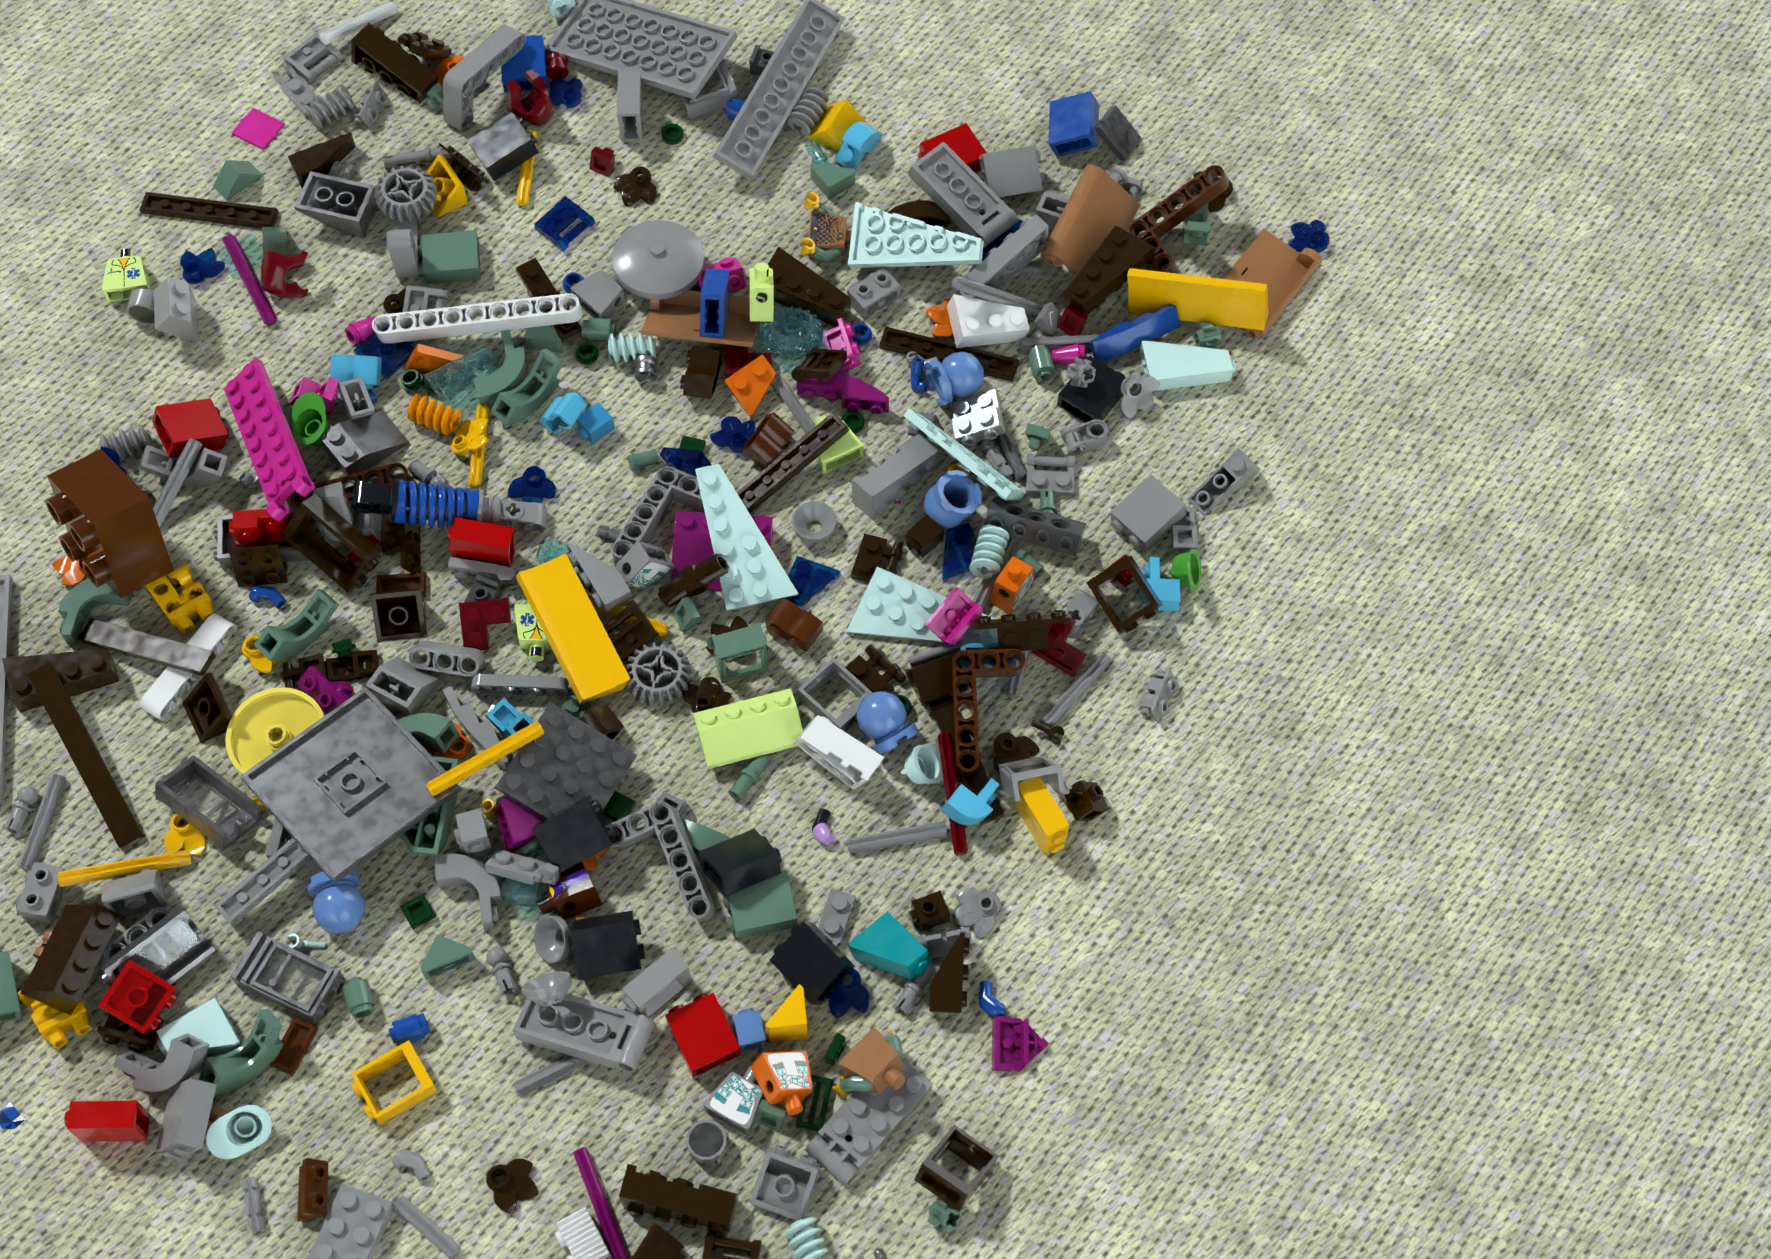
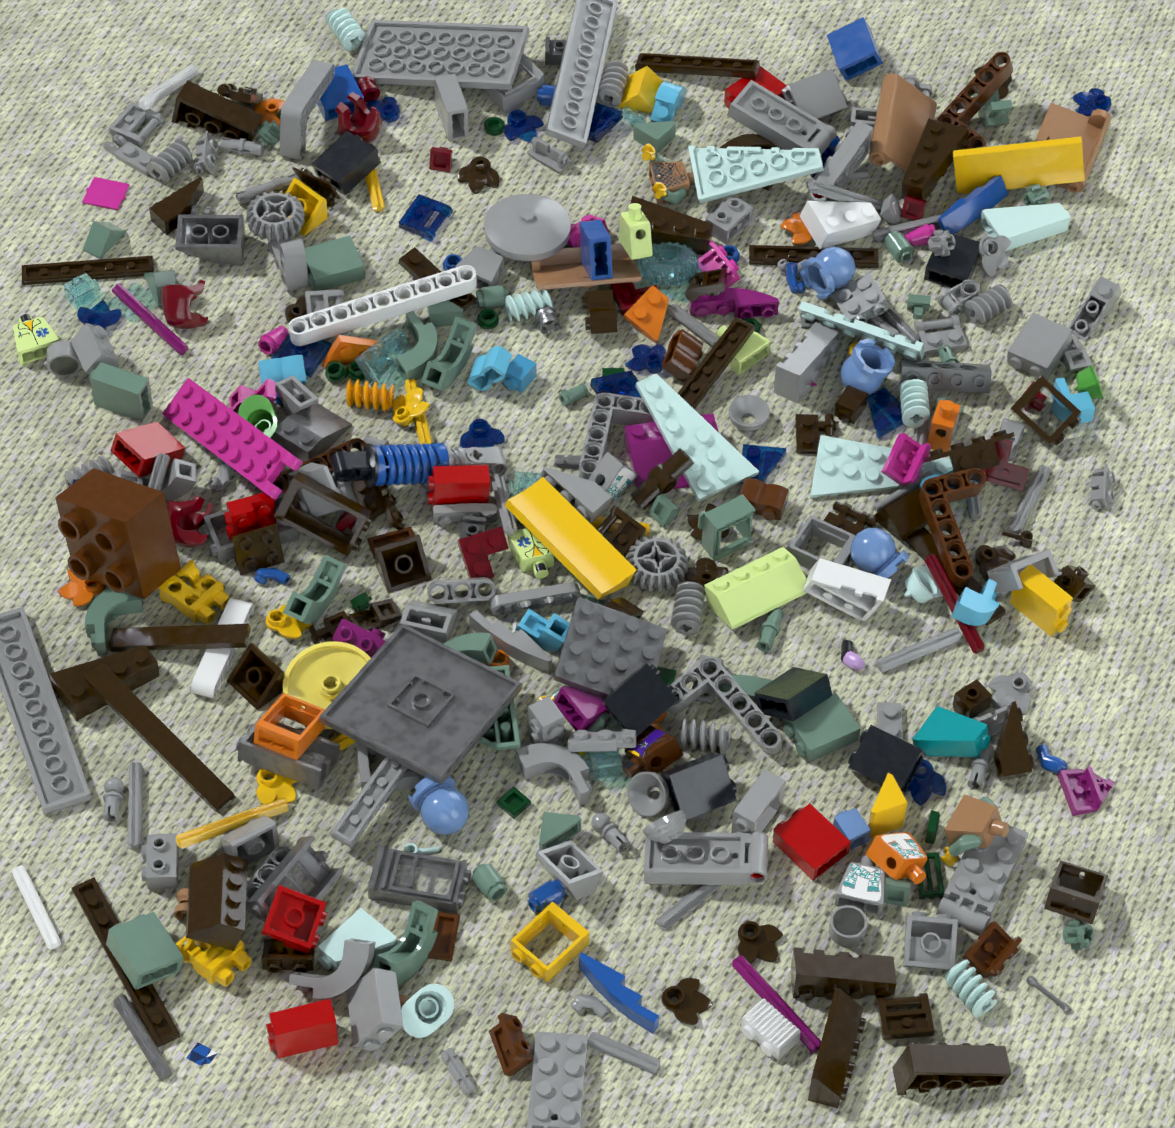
camera: 15 degrees left, 10 degrees down
yellow axle [426,721,544,796] -> none
flat silver plate [1095,105,1142,161] -> none
none -> clear light blue brick [64,273,100,311]
none -> sand green brick [89,362,153,422]
none -> dark red piece [167,495,216,548]
none -> light grey pin [220,137,265,156]
none -> orange window [253,693,325,760]
none -> light grey axle [491,474,517,536]
none -> clear blue plate [504,110,544,142]
none -> light grey hinge [527,137,573,173]
none -> light grey slope [535,840,604,900]
none -> blue slope [579,952,659,1034]
none -> clear blue wing [588,102,623,143]
none -> dark brown tile [635,53,760,79]
none -> light grey piece [671,581,705,635]
none -> light grey piece [681,717,732,755]
none -> dark brown plate [737,921,783,964]
none -> reddish brown bracket [962,921,1022,978]
none -> light grey piece [963,284,1013,324]

